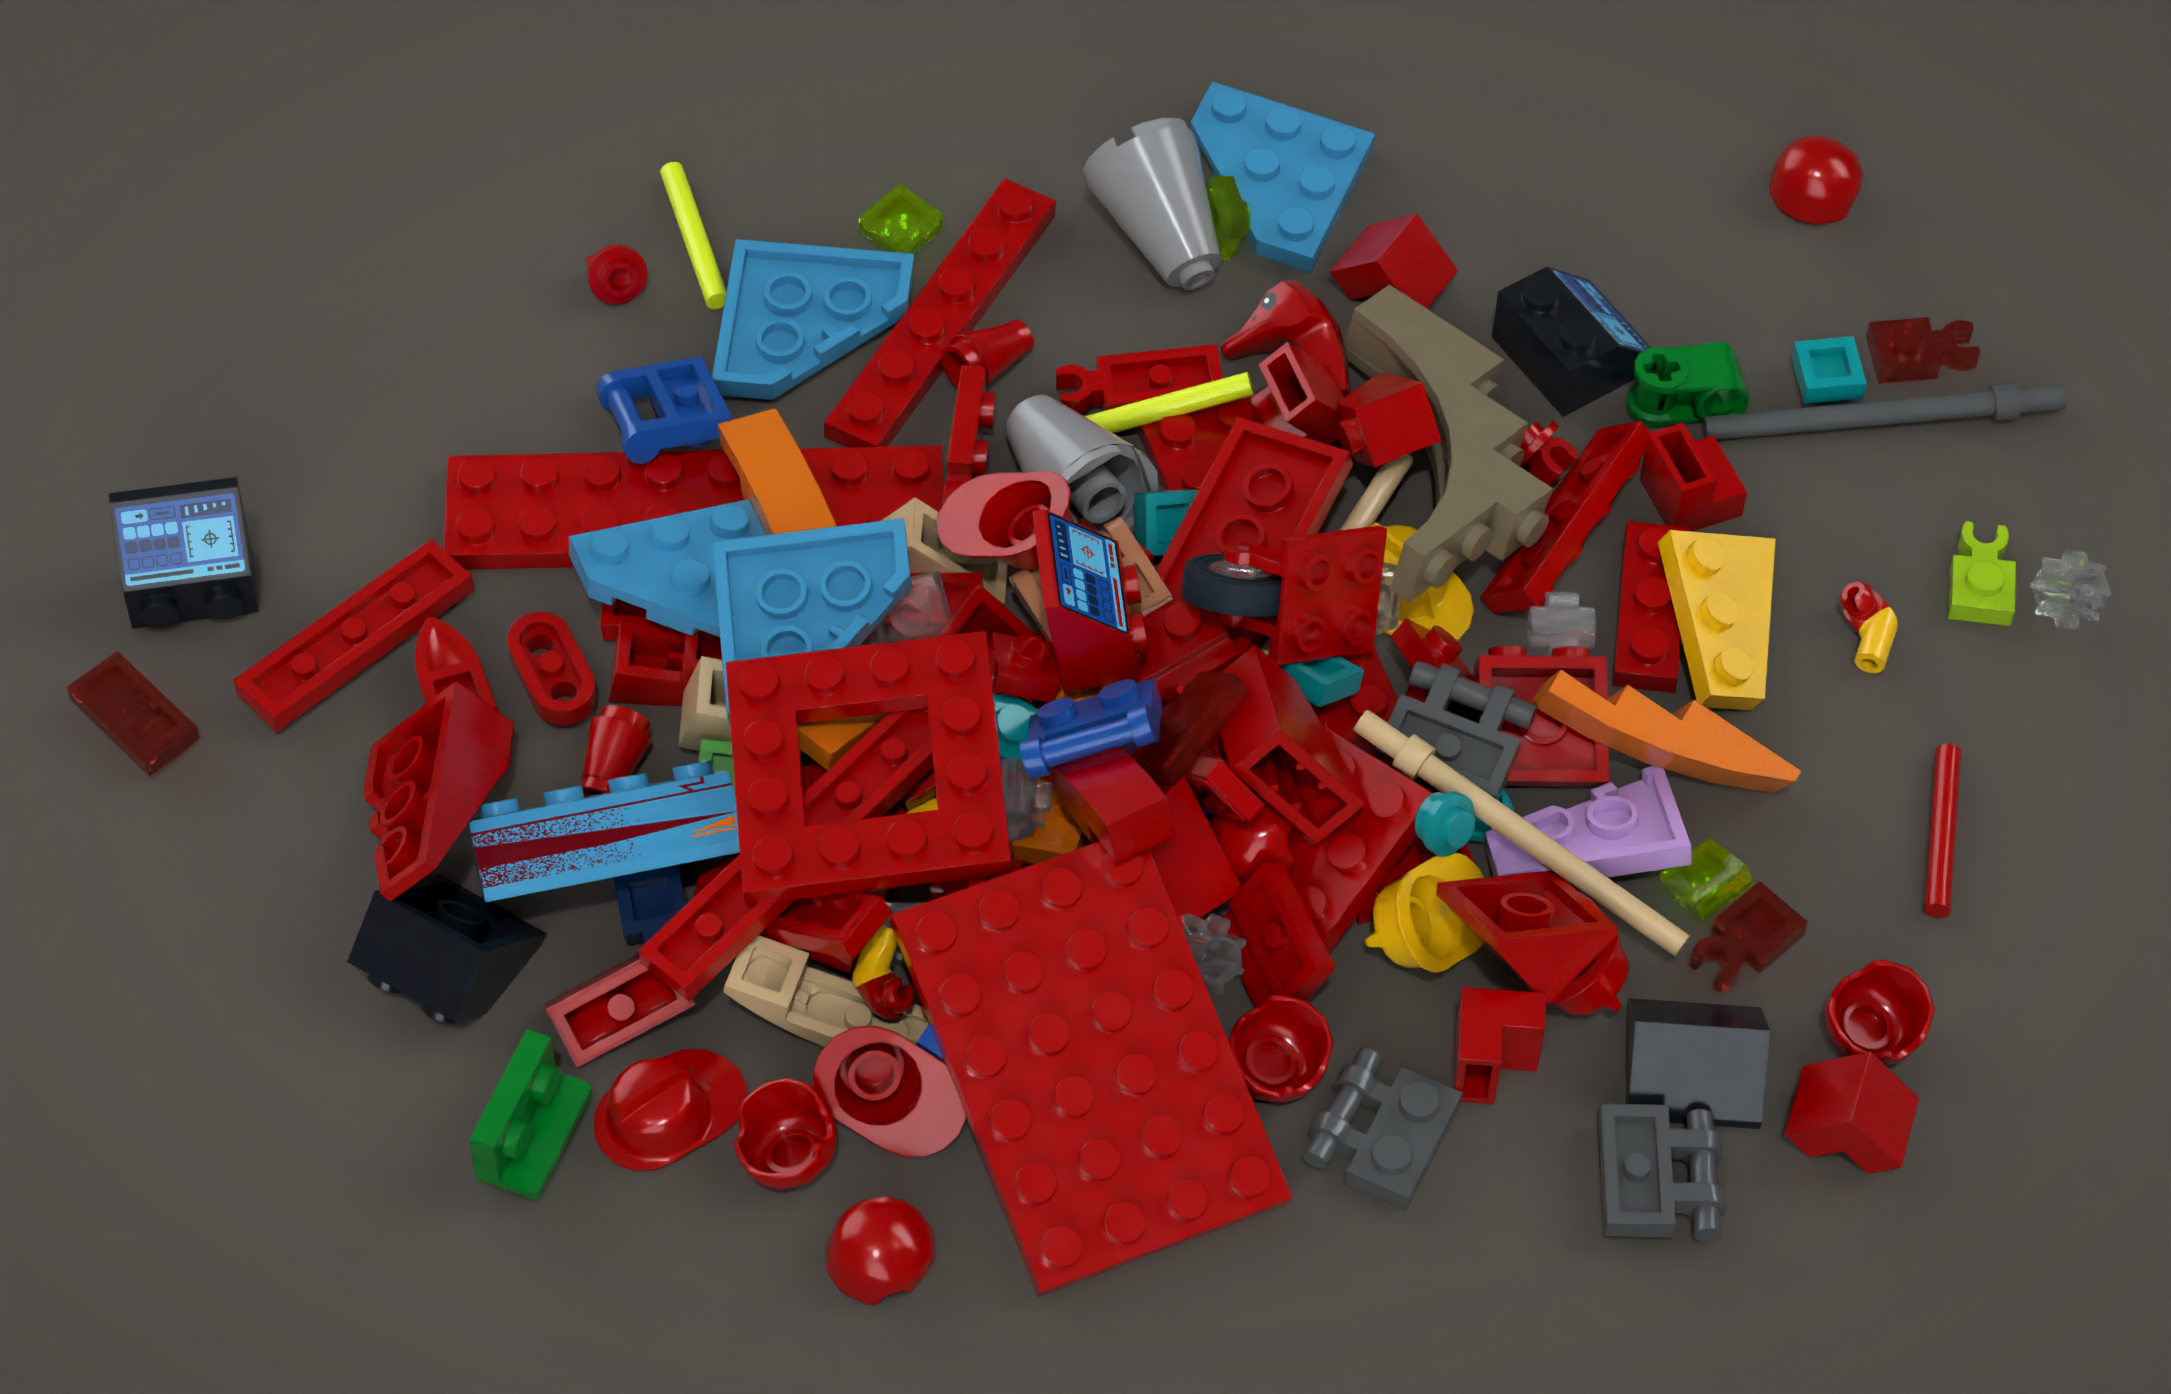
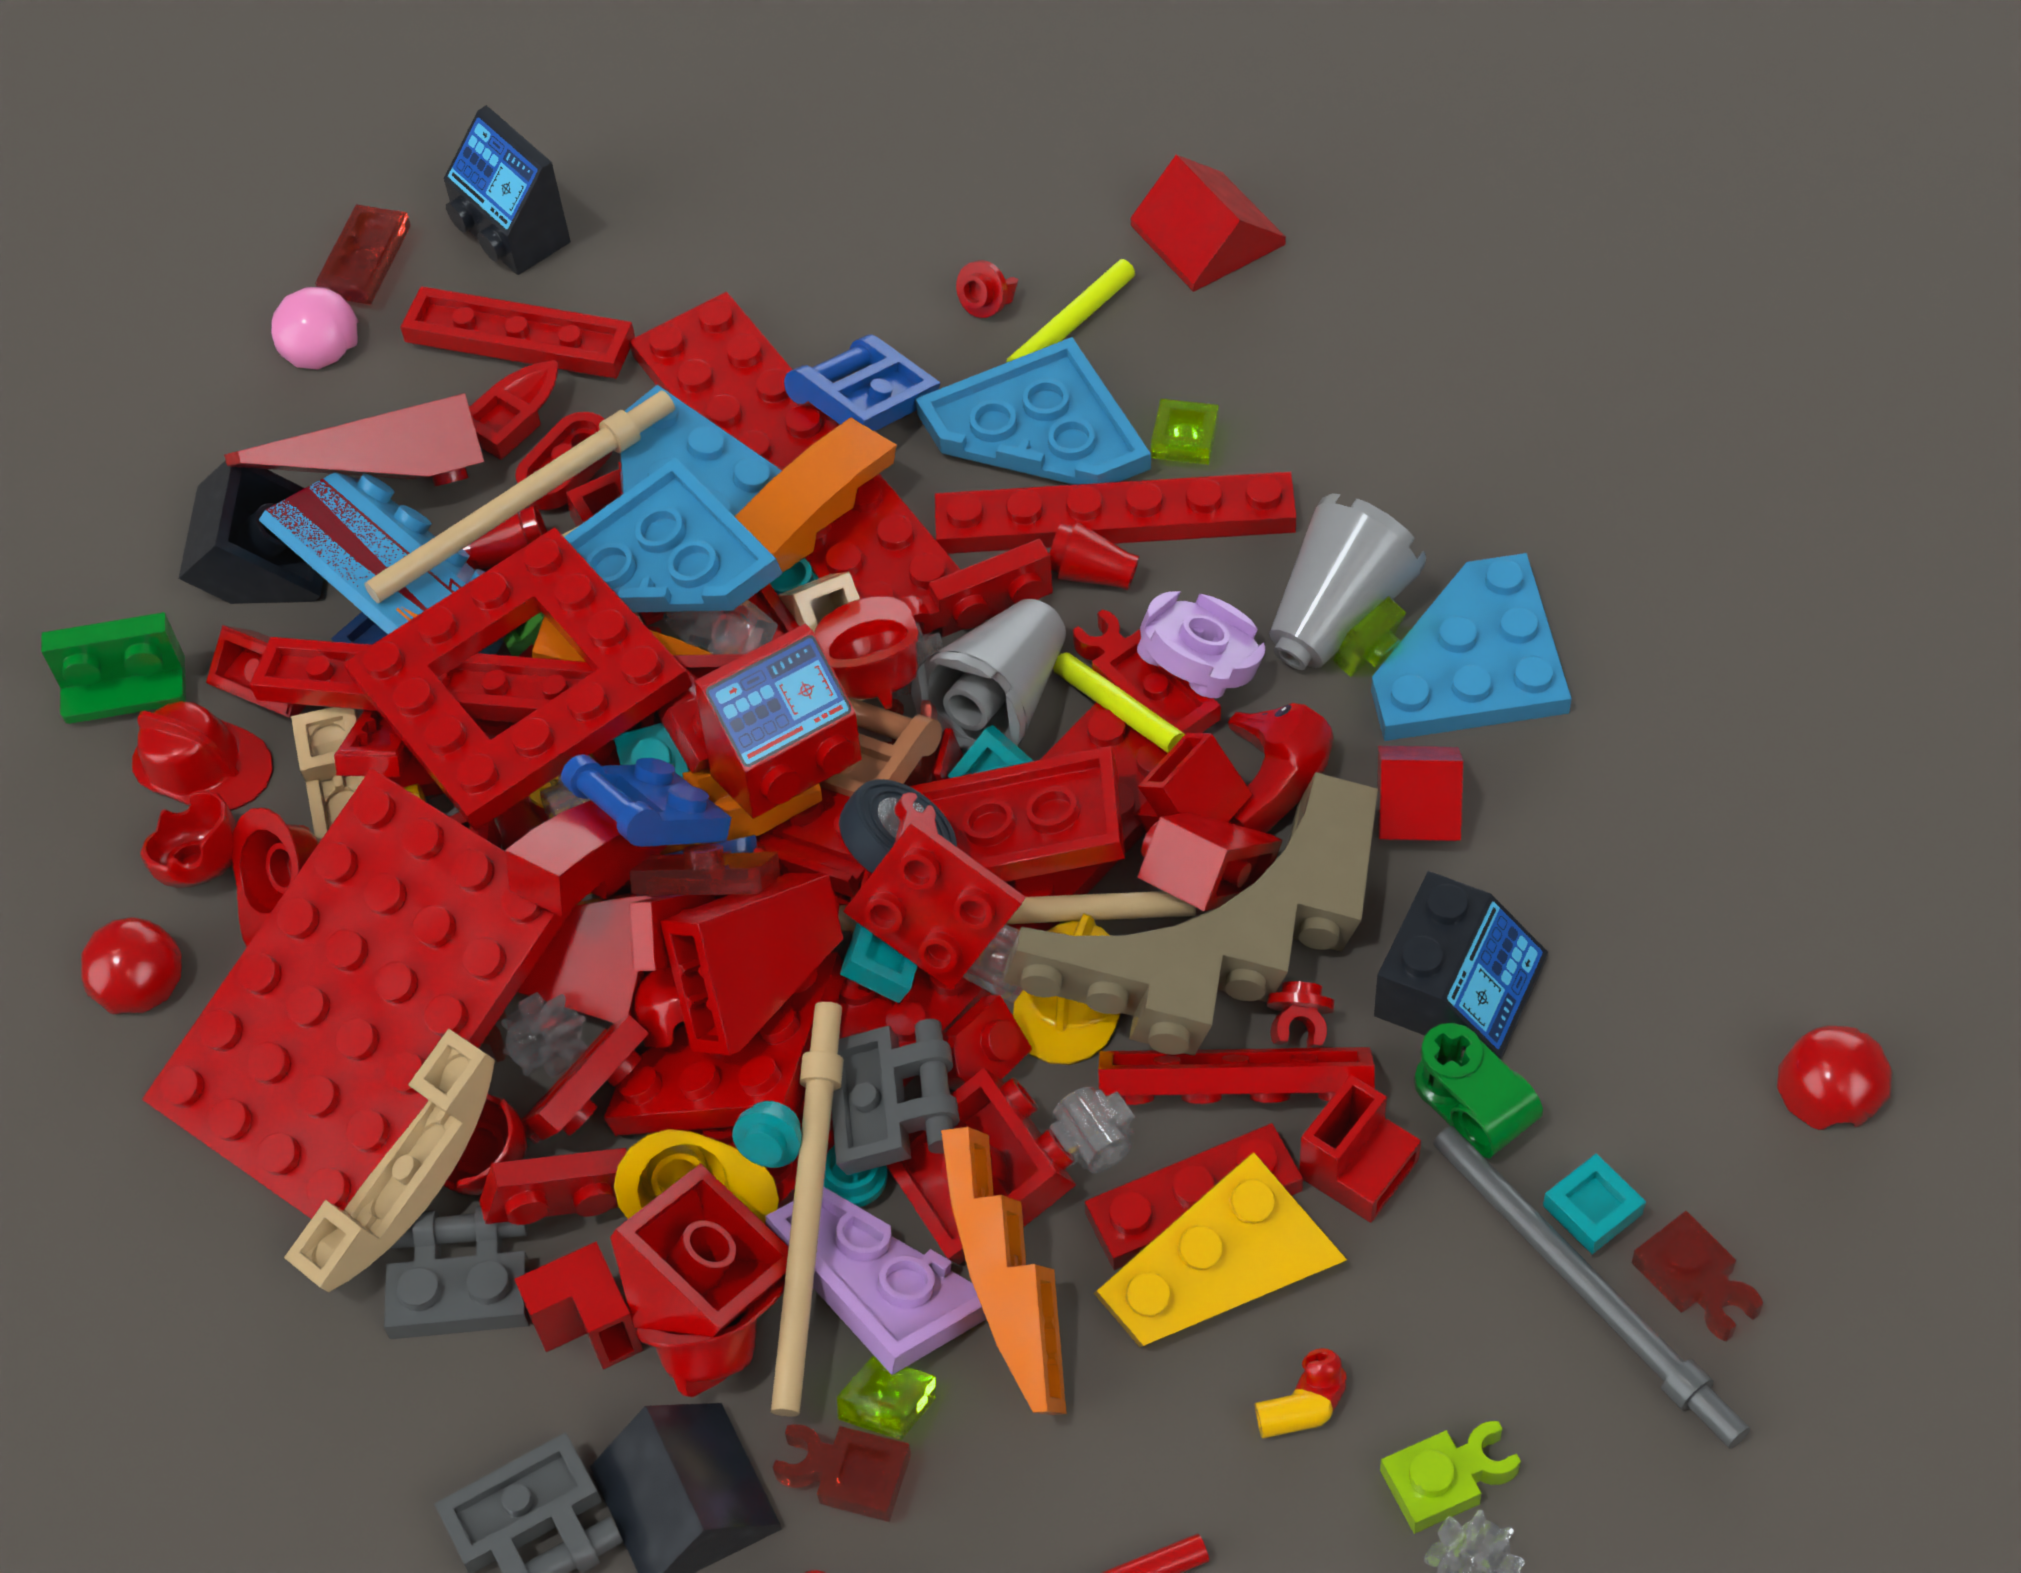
camera: 65 degrees right, 0 degrees up
none -> bright pink hair [271,287,359,370]
none -> tan slope [284,1029,495,1292]
none -> tan bar [364,390,675,604]
none -> red plate [479,1148,627,1225]
none -> red slope [1130,154,1286,292]
none -> lavender plate [1137,591,1265,698]

